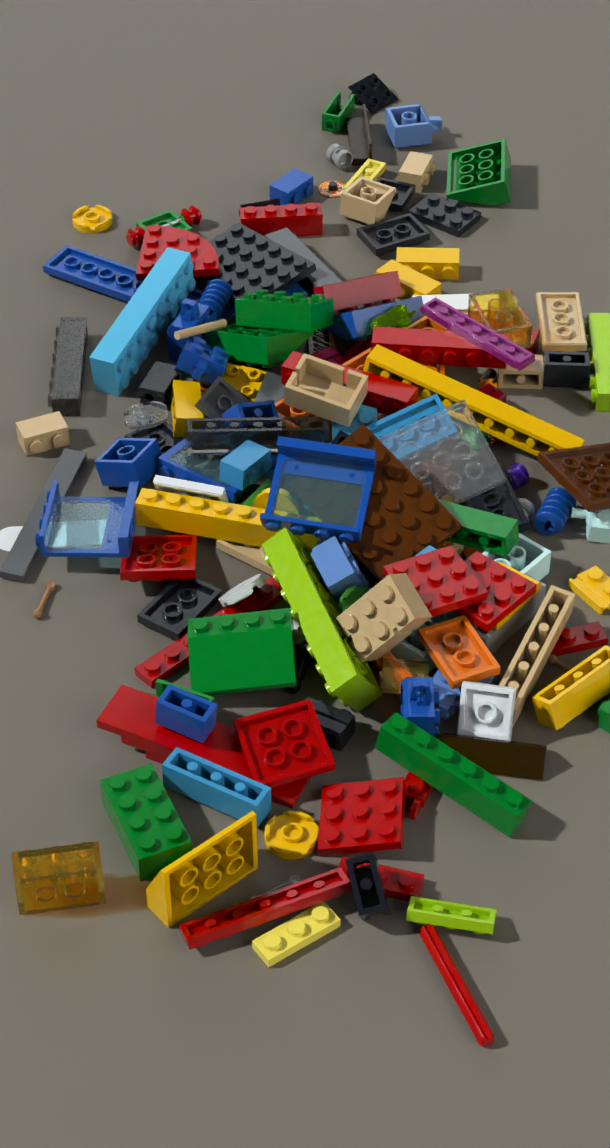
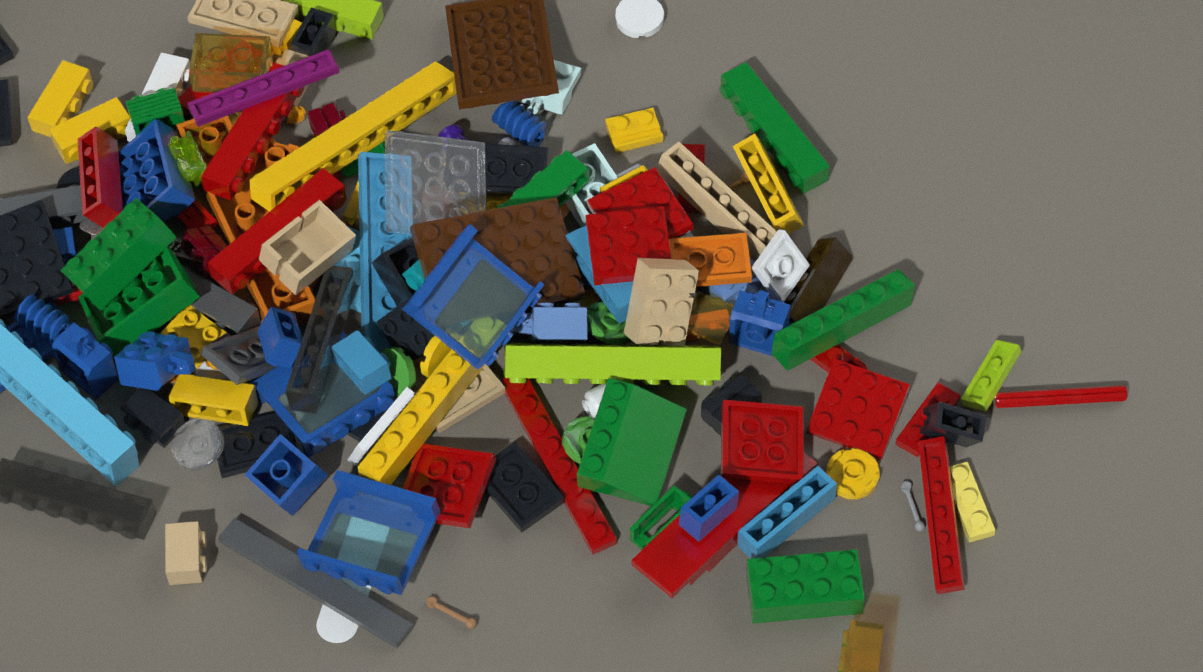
camera: 70 degrees left, 15 degrees up
yellow slope [146,811,258,928] -> none
tan bar [174,319,227,340] -> none
white tile [219,574,265,607] -> none
none -> green brick [125,87,185,136]

